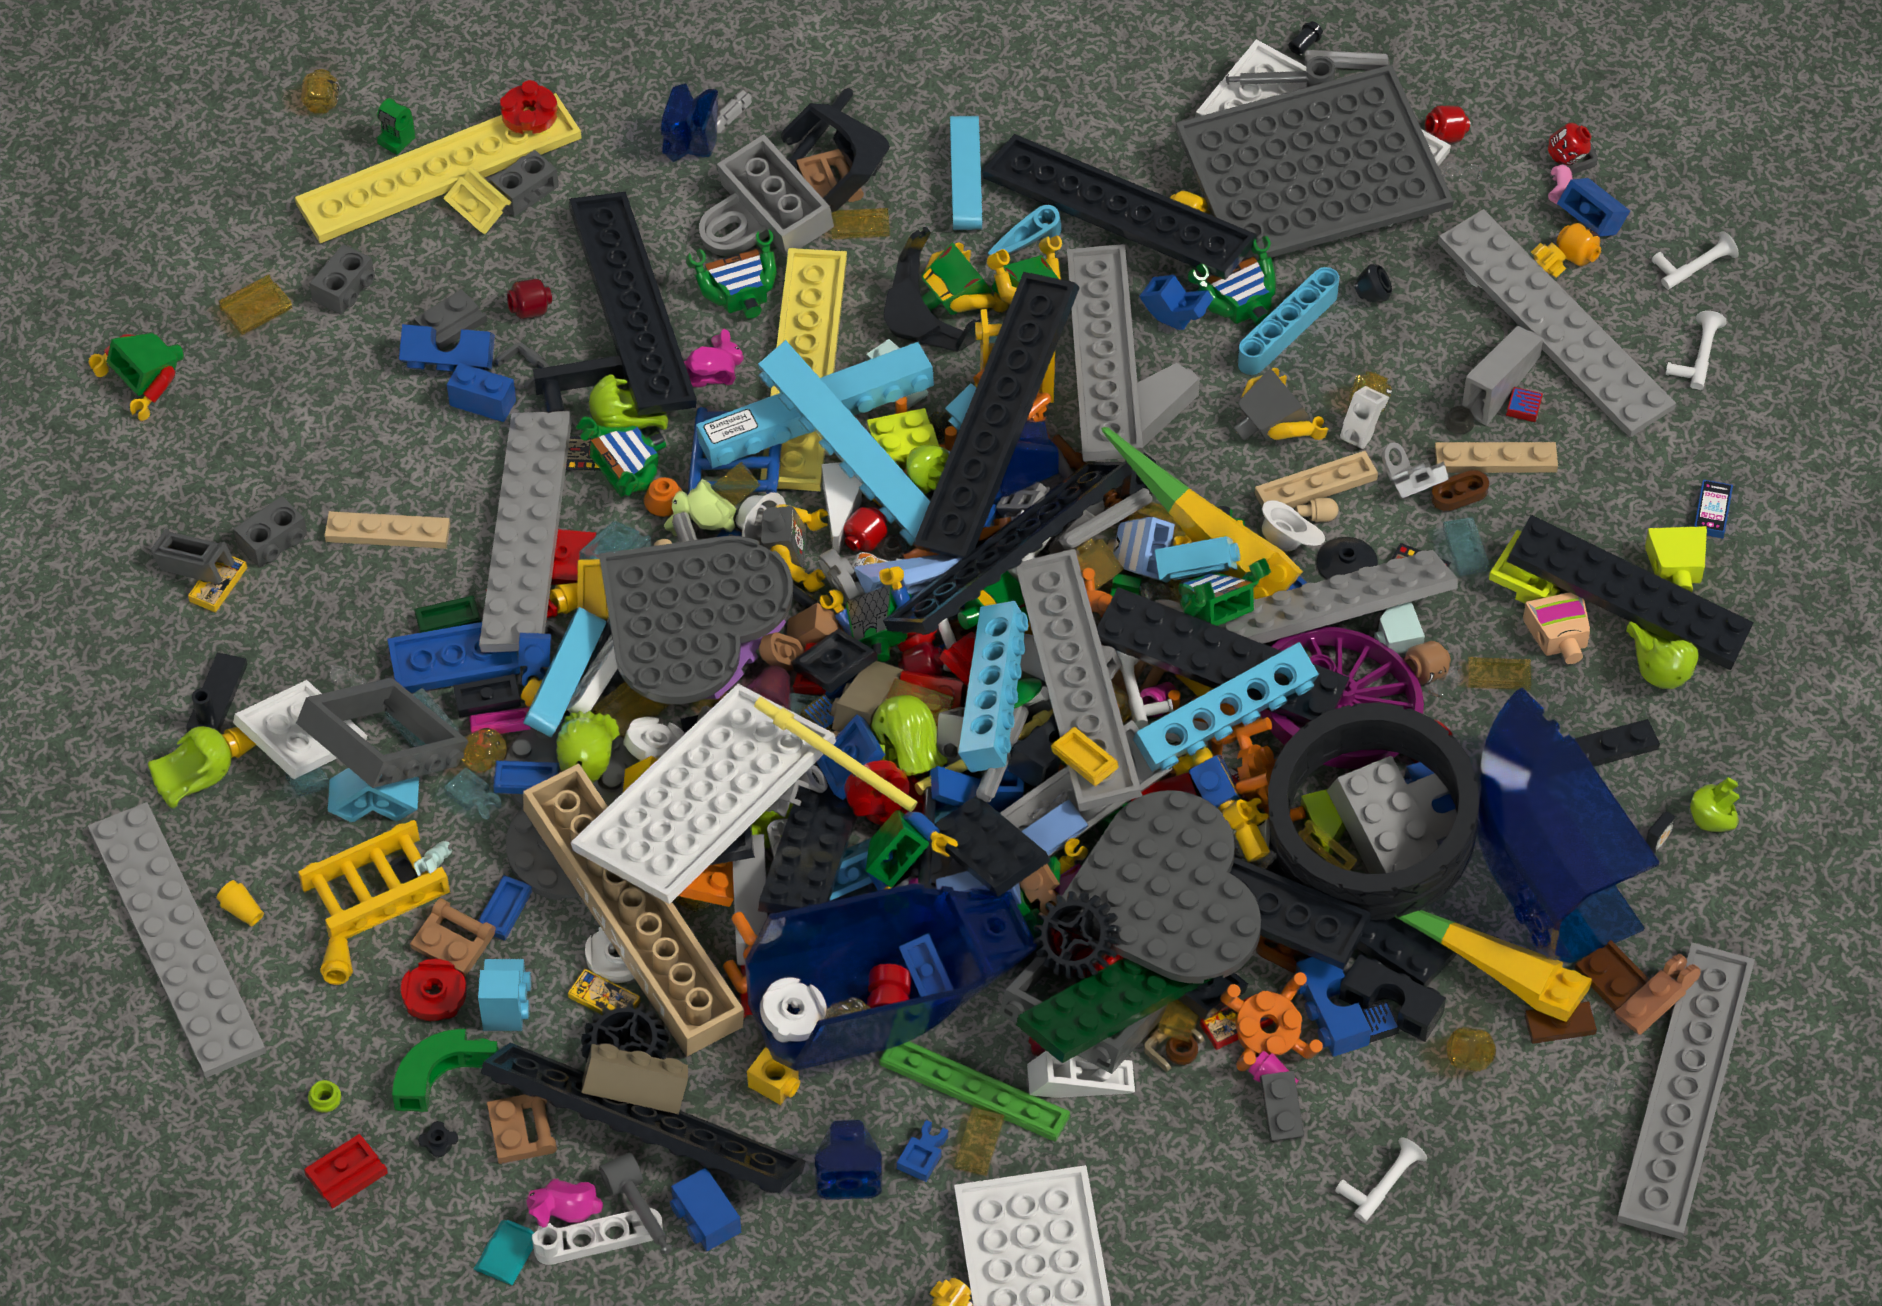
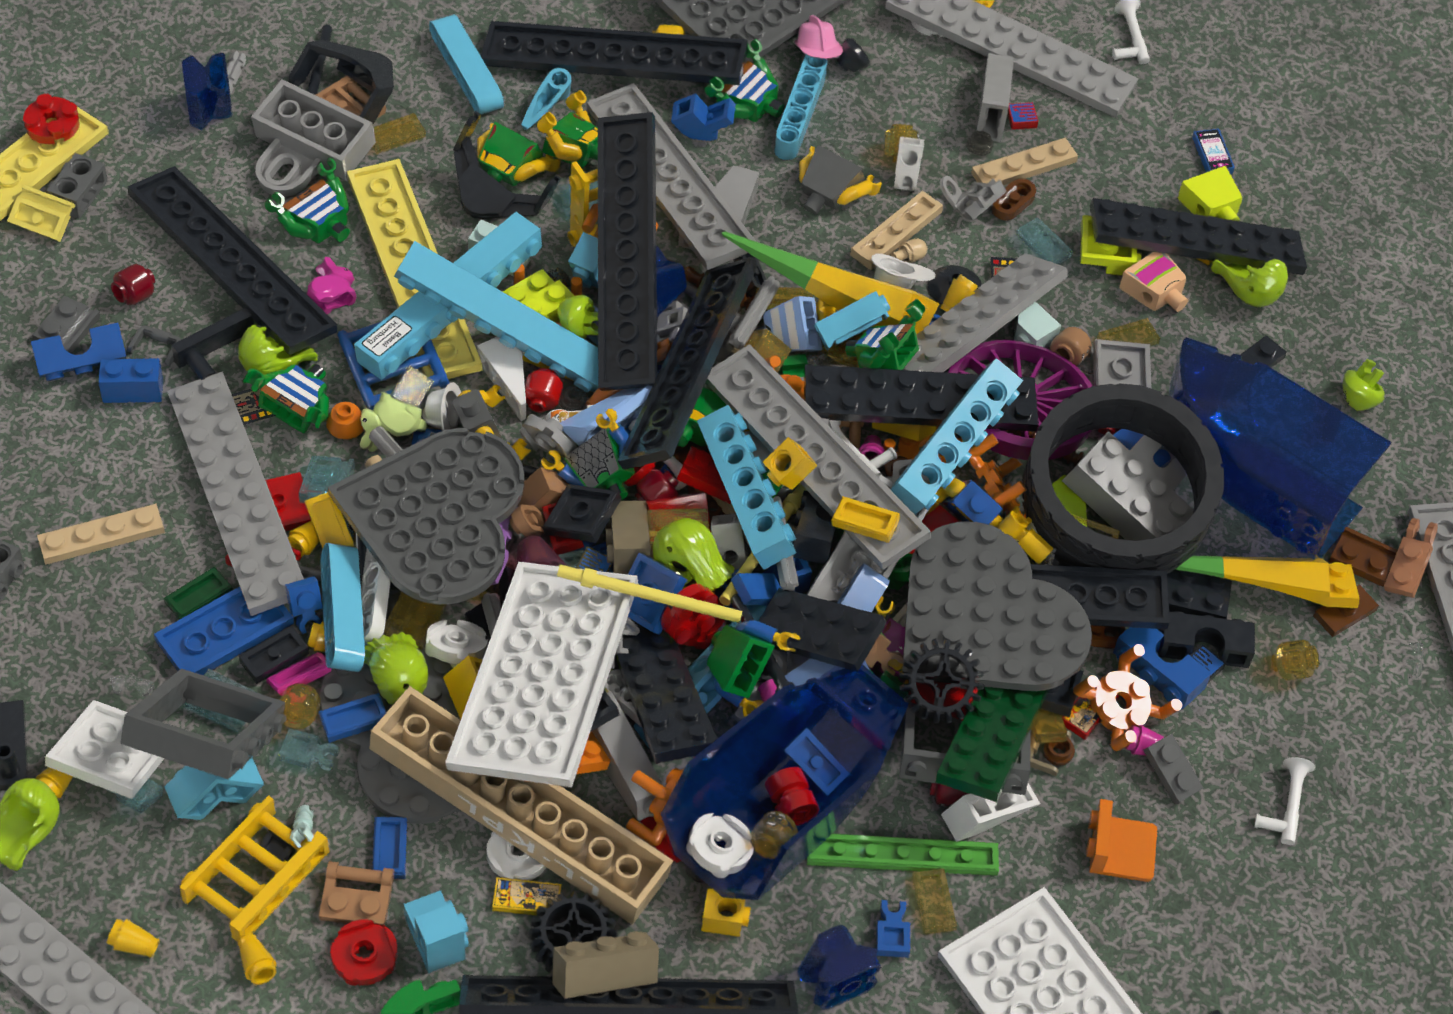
camera: 30 degrees left, 0 degrees up
none -> yellow brick [763,437,818,490]
none -> bright pink piece [794,15,843,59]
none -> yellow cone [940,274,978,312]
none -> orange bracket [1086,799,1157,882]
none -> light grey plate [1093,339,1151,388]

